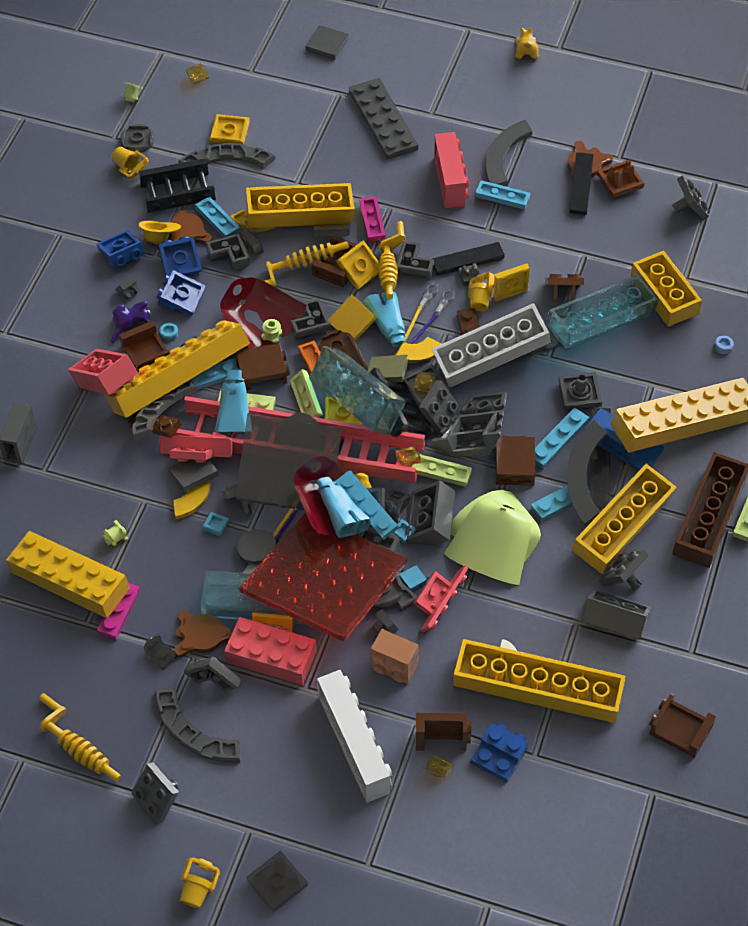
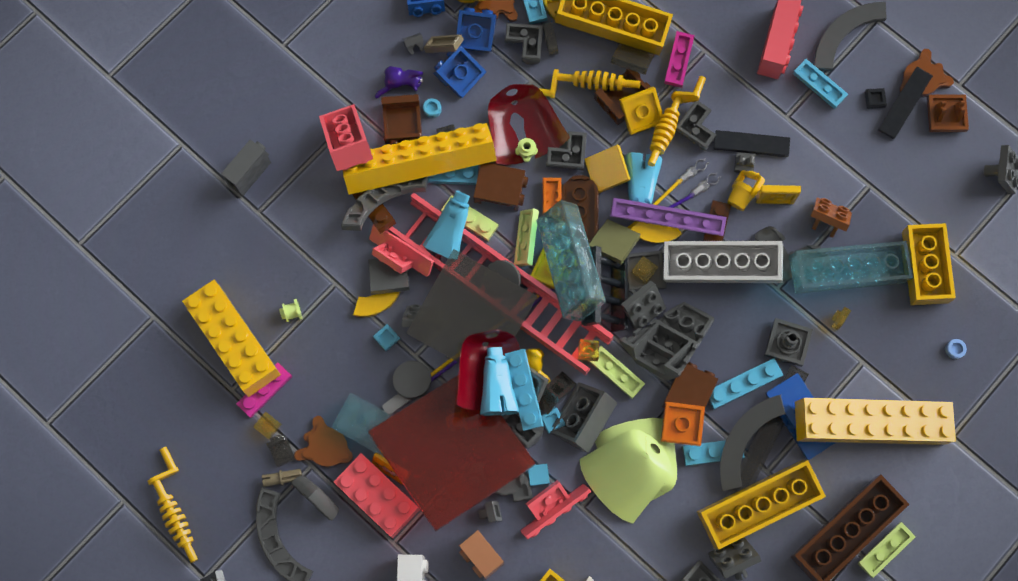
camera: 25 degrees right, 20 degrees up
none -> clear yellow plate [253,412,282,440]
none -> dark tan axle [262,469,302,487]
none -> dark tan tile [424,35,464,53]
none -> medium lavender tile [610,198,727,236]
none -> orange tile [661,402,705,447]
none -> clear yellow plate [831,307,851,331]
none -> black tile [865,88,887,109]

